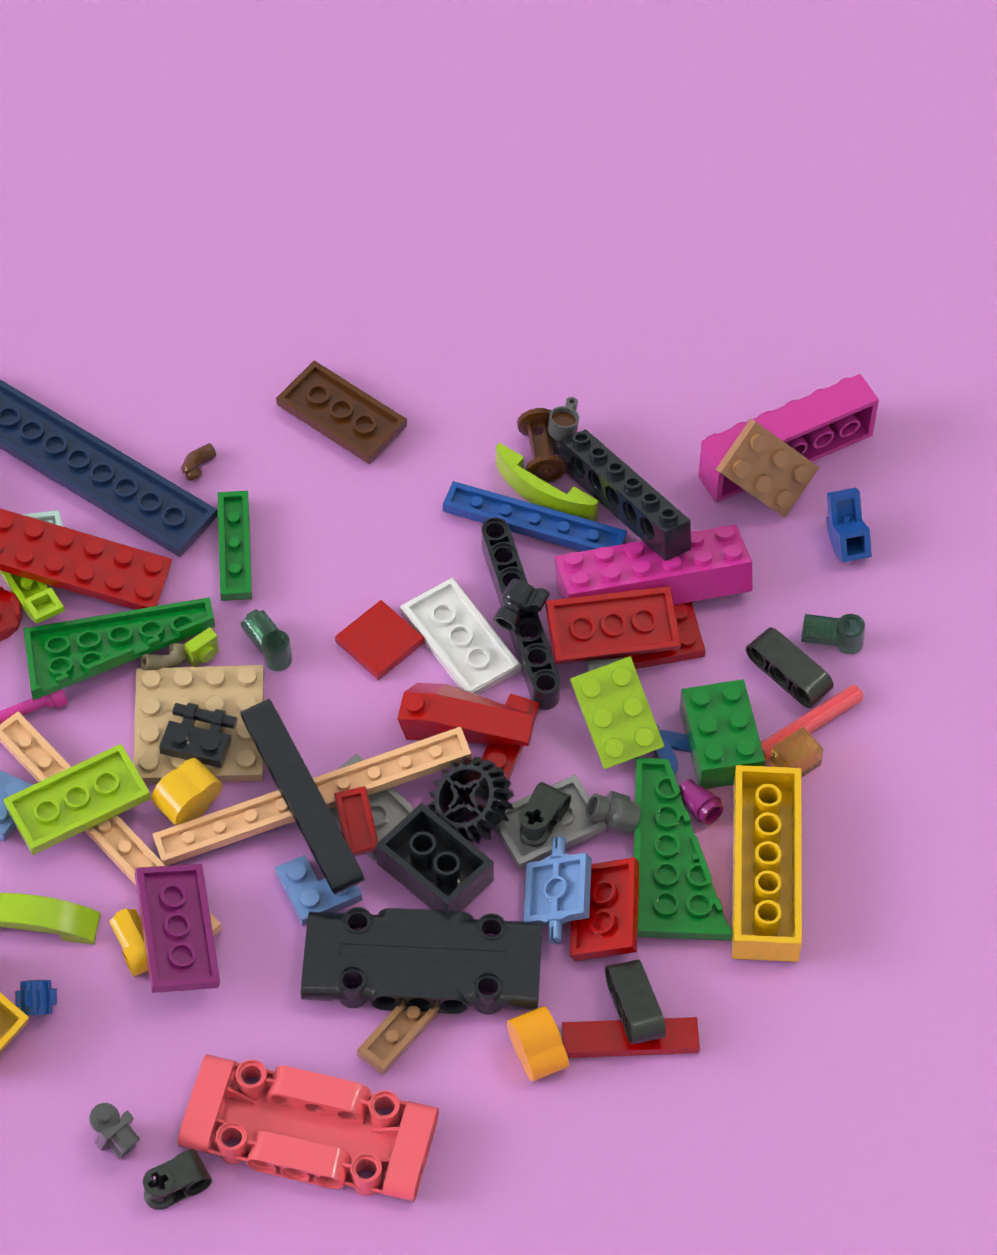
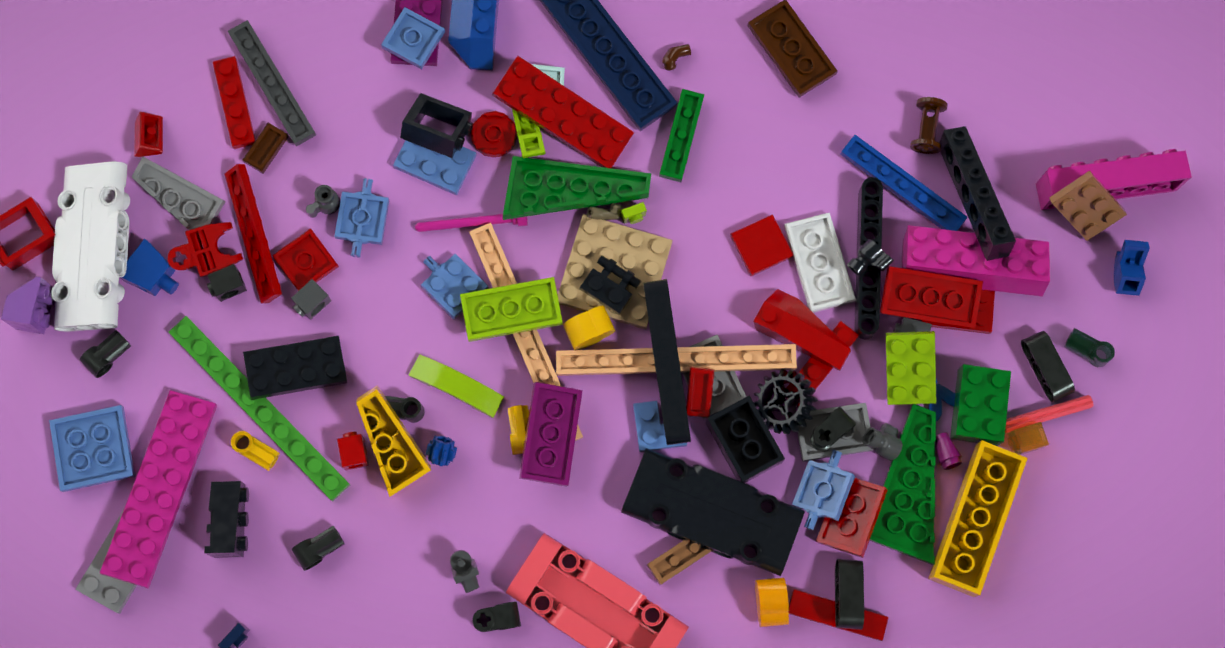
camera: 15 degrees right, 20 degrees up
piece [241,609,293,671] -> none
lime slope [496,443,599,521] -> none
dark grey piece [547,397,579,455] -> none

